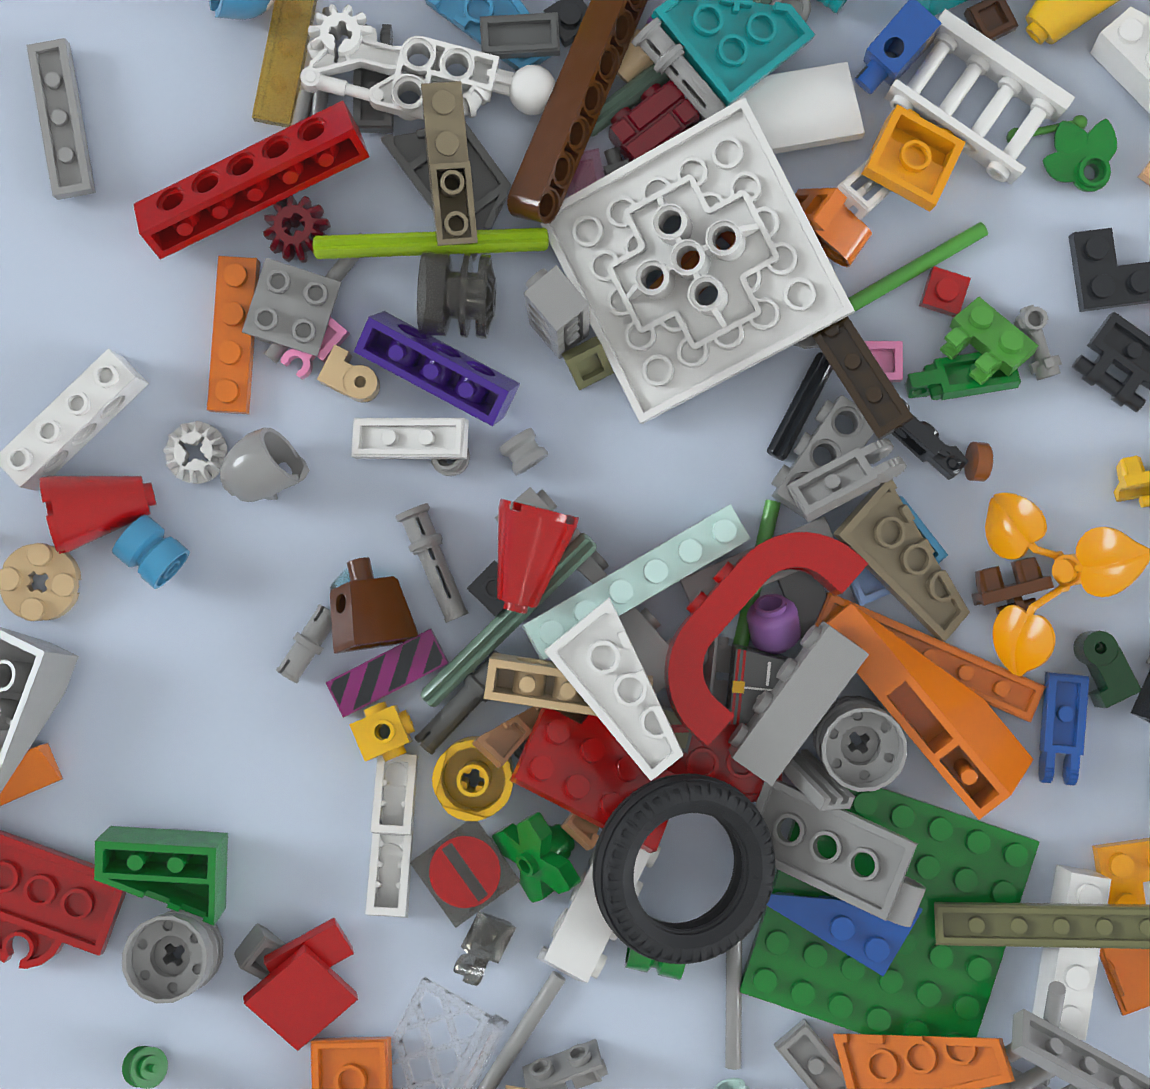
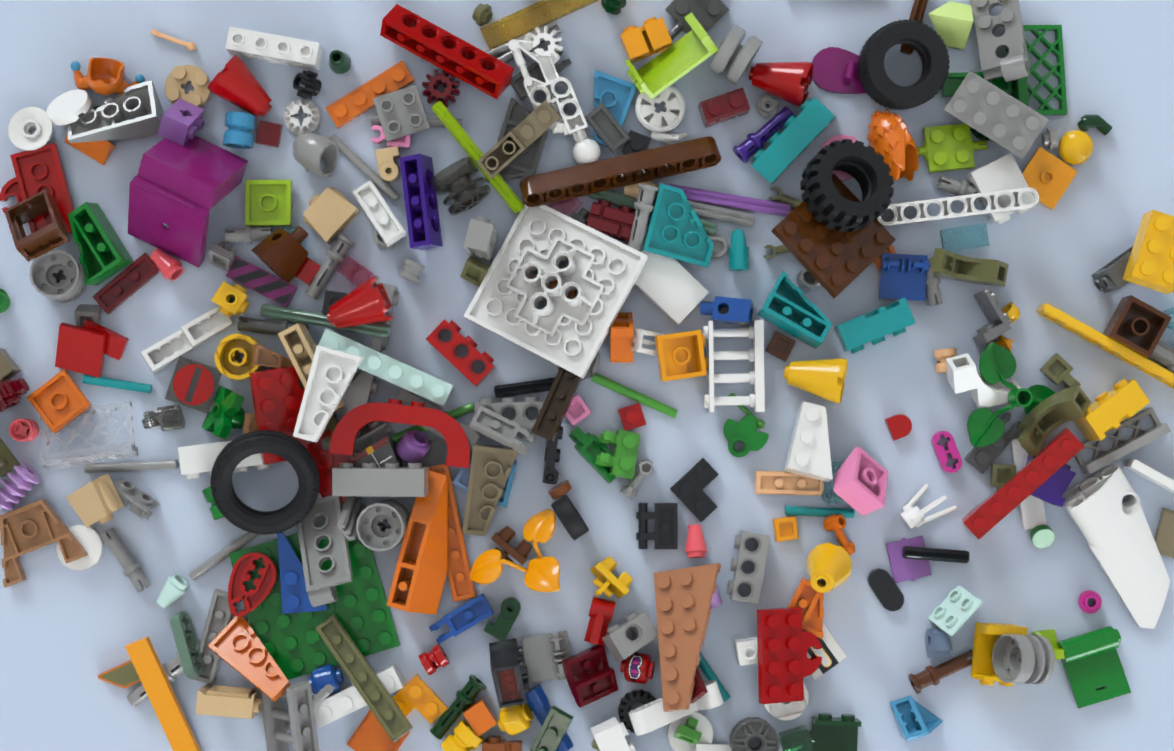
camera: 40 degrees right, 0 degrees up
none -> reddish brown window [4,189,70,262]
none -> teal bar [82,374,152,394]
none -> dark red tile [92,253,160,314]
none -> magenta container [128,135,248,268]
none -> coral cone [150,248,184,281]
none -> medium lavender brick [157,99,205,146]
none -> light grey tile [208,241,236,272]
none -> red piece [228,552,278,617]
none -> lime plate [245,180,292,226]
none -> dark red tile [255,120,283,148]
none -> black gear [293,70,322,99]
none -> red tile [295,257,321,286]
none -> tan torso [303,187,360,245]
none -> blue head [308,664,344,696]
none -> dark green cone [329,50,351,74]
none -> light grey bar [330,134,400,202]
none -> clear pink leg [337,256,375,287]
none -> red wheel [419,644,450,675]
none -> red brick [426,319,495,387]
none -> olive plate [472,4,493,26]
none -> black tyre [551,495,589,540]

